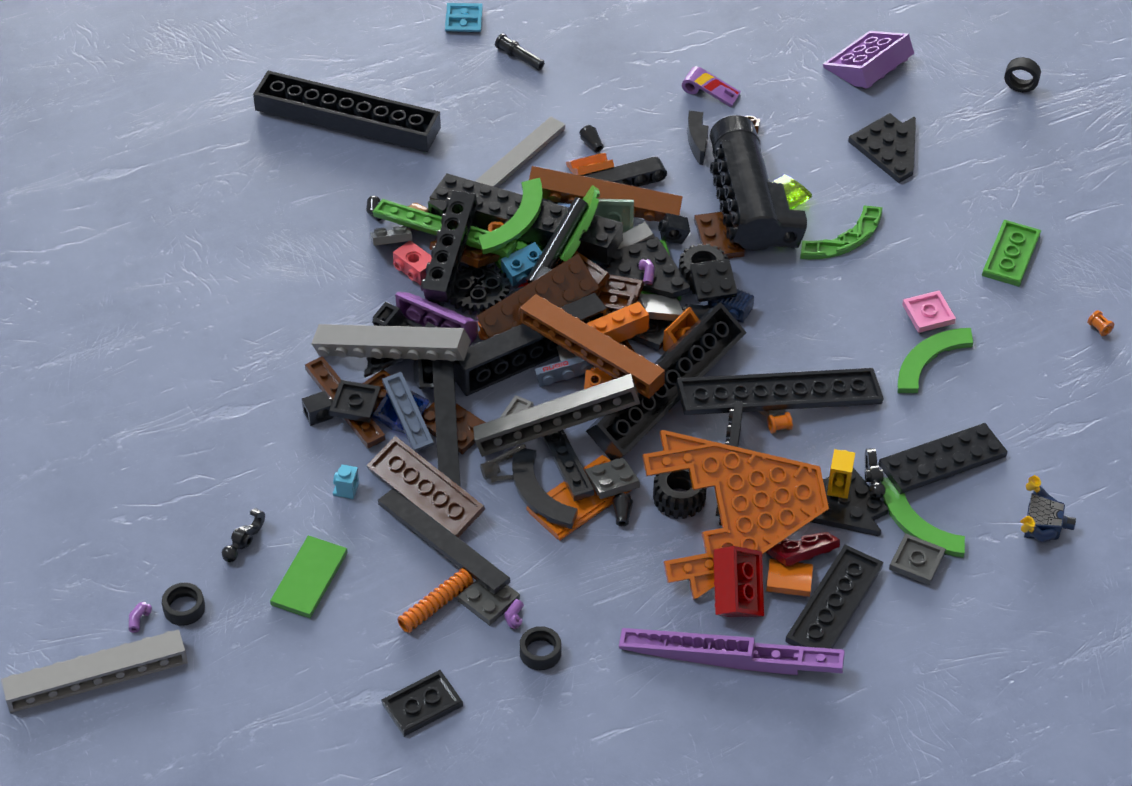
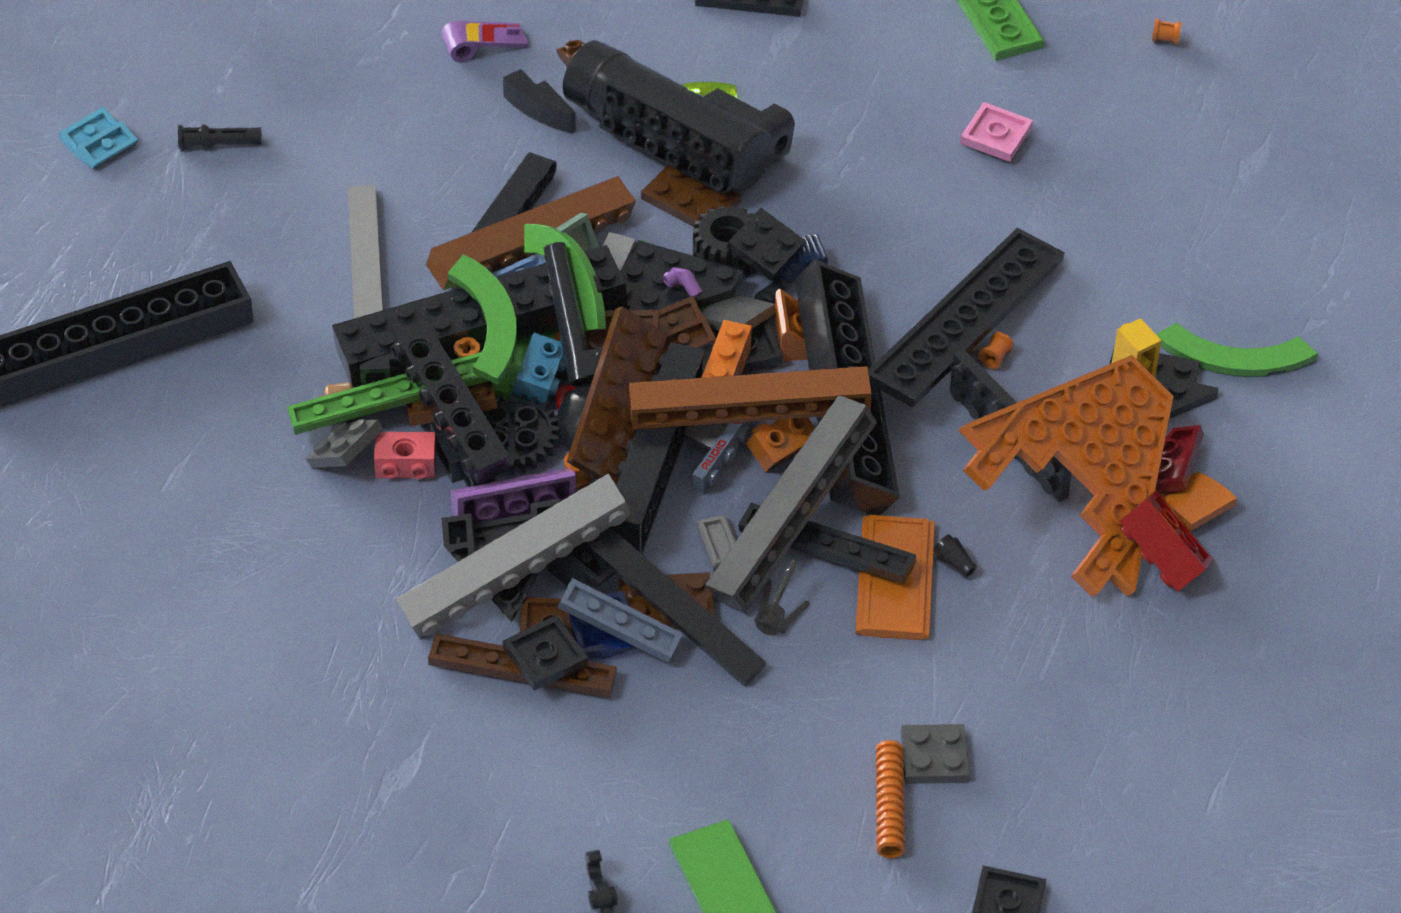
camera: 45 degrees left, 0 degrees up
black brick [302,391,334,426] -> none
medium azure brick [333,464,359,499] -> none
black arm [366,195,382,221] -> none
plate [366,436,485,538] -> none
black tile [378,488,510,595] -> none
medium lavender arm [504,599,524,629] -> none
black tile [512,446,578,529] -> none
black tyre [520,626,561,670] -> none
orange slope [566,153,614,175] -> none
black cone [579,125,604,153] -> none
dark grey plate [585,457,640,499] -> none
medium lavender slope [619,628,845,675] -> none
black tyre [653,469,707,519] -> none
black brick [658,213,690,244] -> none
black plate [785,545,884,649] -> none
bright green tile [800,205,883,260] -> none
black piece [865,448,886,499] -> none
black plate [878,423,1008,494] -> none
dark grey plate [889,533,946,585] -> none
bright green tile [897,328,973,393] -> none
torso [1020,475,1076,543] -> none

